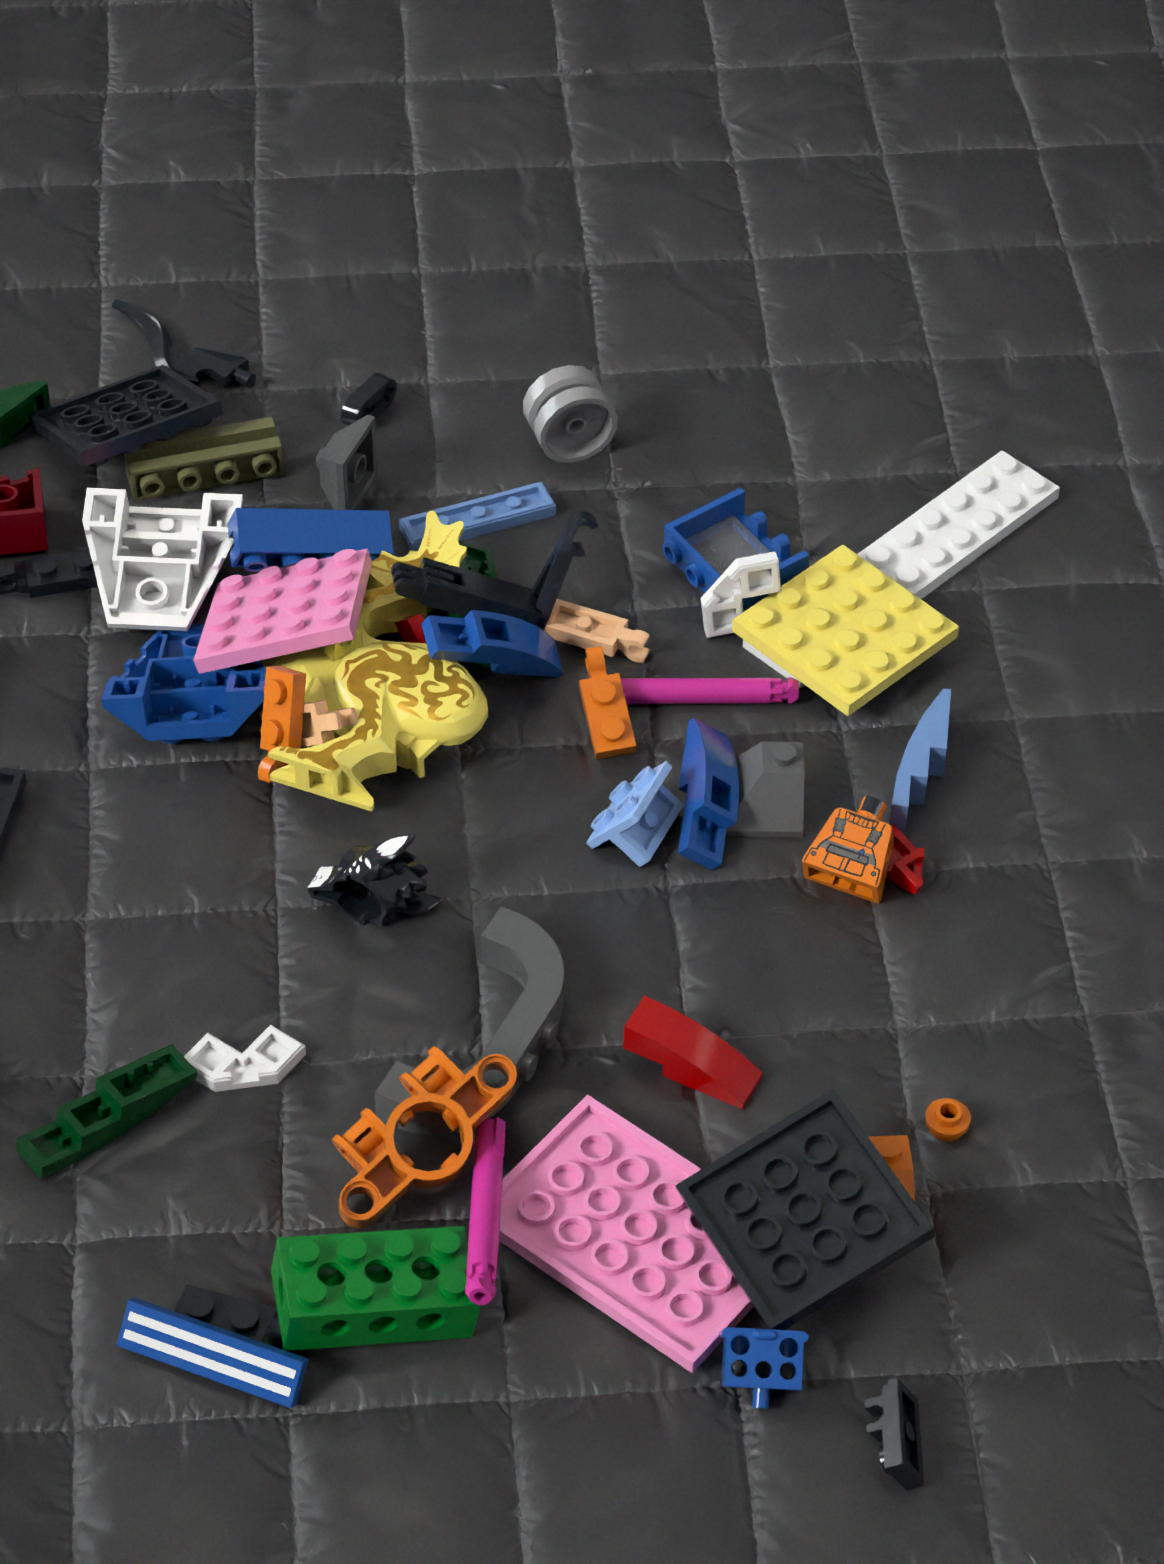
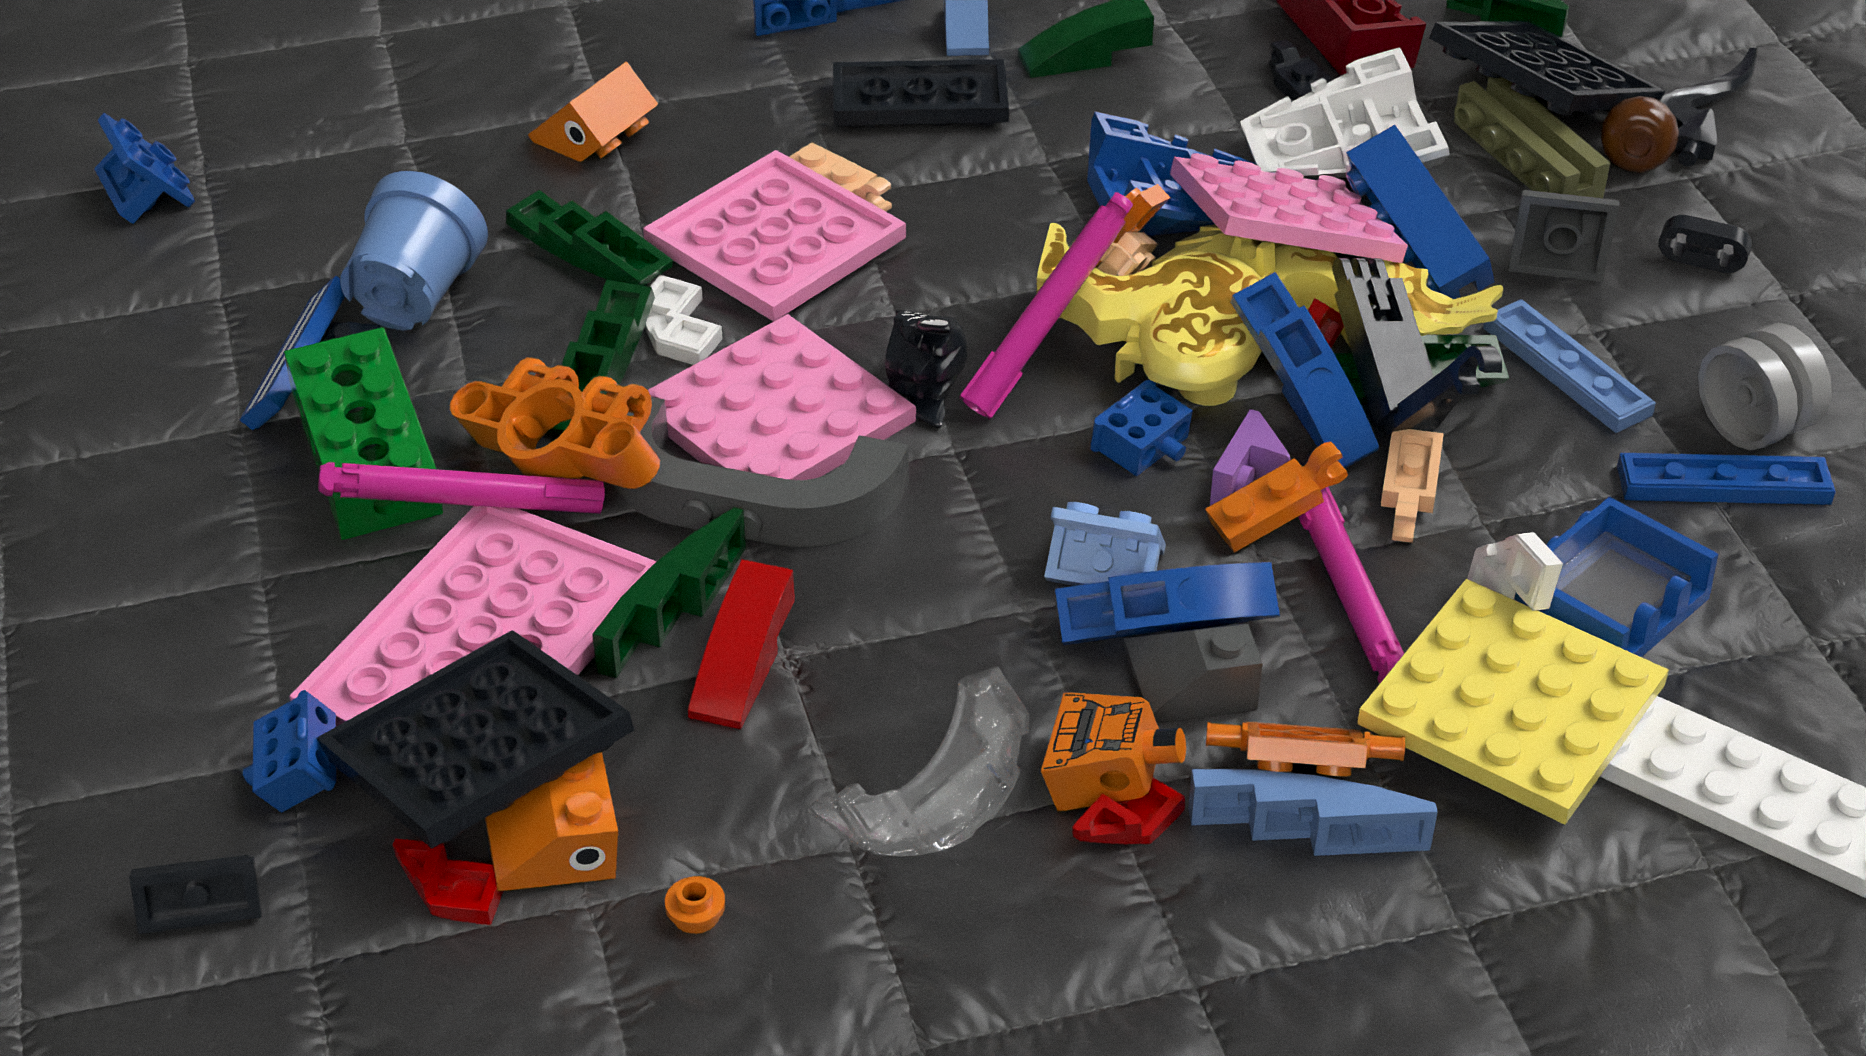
camera: 80 degrees right, 5 degrees down
none -> medium blue piece [340,171,488,331]
none -> red slope [393,838,503,925]
none -> dark green slope [547,280,655,434]
none -> dark green slope [592,507,746,679]
none -> bright pink plate [643,150,906,322]
none -> bright pink plate [648,314,916,480]
none -> light nougat plate [789,143,892,211]
none -> clear windscreen [807,667,1029,857]
none -> dark pink piece [959,192,1133,420]
none -> blue piece [1090,380,1193,477]
none -> orange plate [1206,721,1405,776]
none -> medium lavender slope [1210,409,1290,506]
none -> reddish brown piece [1600,96,1679,173]
none -> blue tile [1617,453,1836,505]

